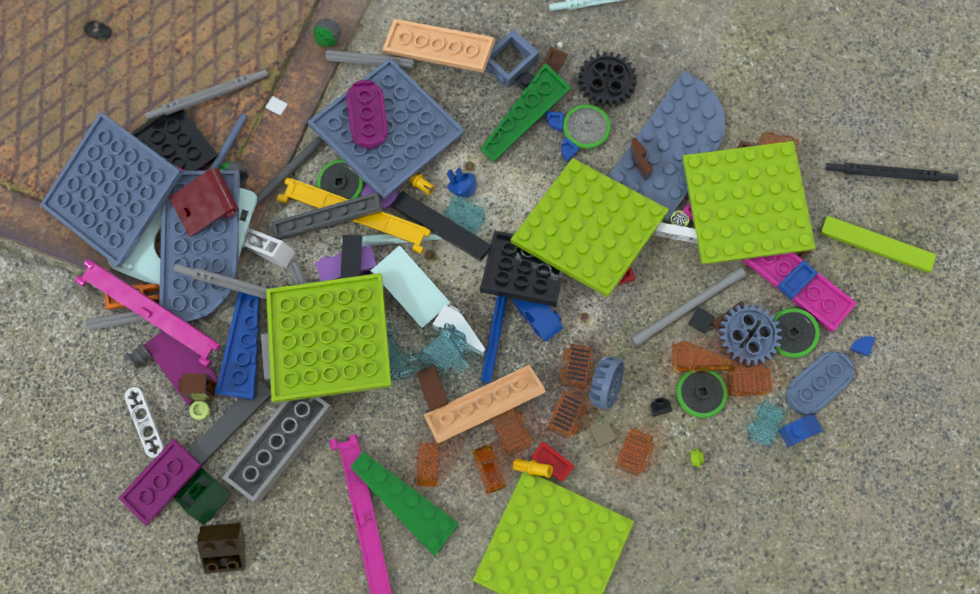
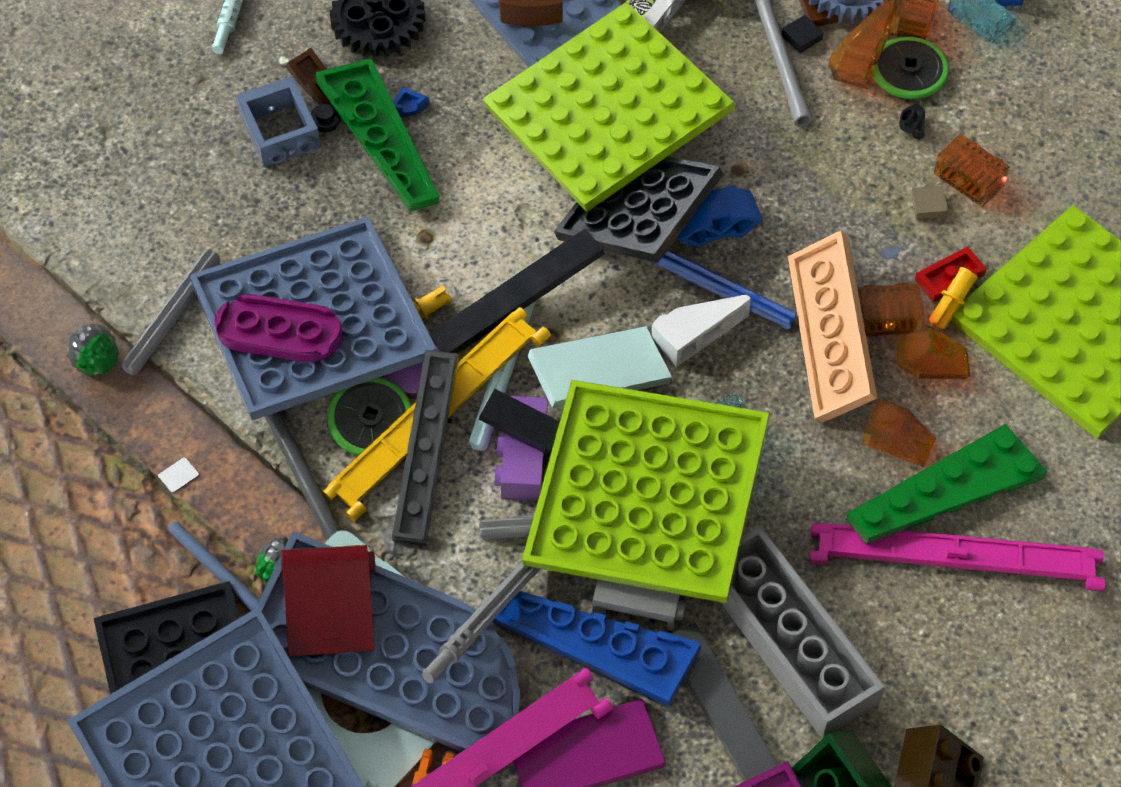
camera: 70 degrees left, 15 degrees down
light grey axle [145,69,268,120] -> none
reddish brown brick [178,373,215,401] -> none
yellowish green tile [189,401,211,421] -> none
white slope [243,228,296,268] -> none
light nougat plate [382,19,495,73] -> none
clear light blue torso [406,323,470,373] -> none
reddish brown slope [417,365,449,411] -> none
clear light blue bracket [443,196,485,235] -> none
blue piece [447,168,477,198] -> none
clear orange brick [547,390,587,439] -> none
clear orange brick [559,343,593,390] -> none
blue tile [561,137,580,163] -> none
clear wheel [563,104,611,149] -> none
sand blue gear [589,356,625,411] -> none
lime plate [691,448,705,468] -> none

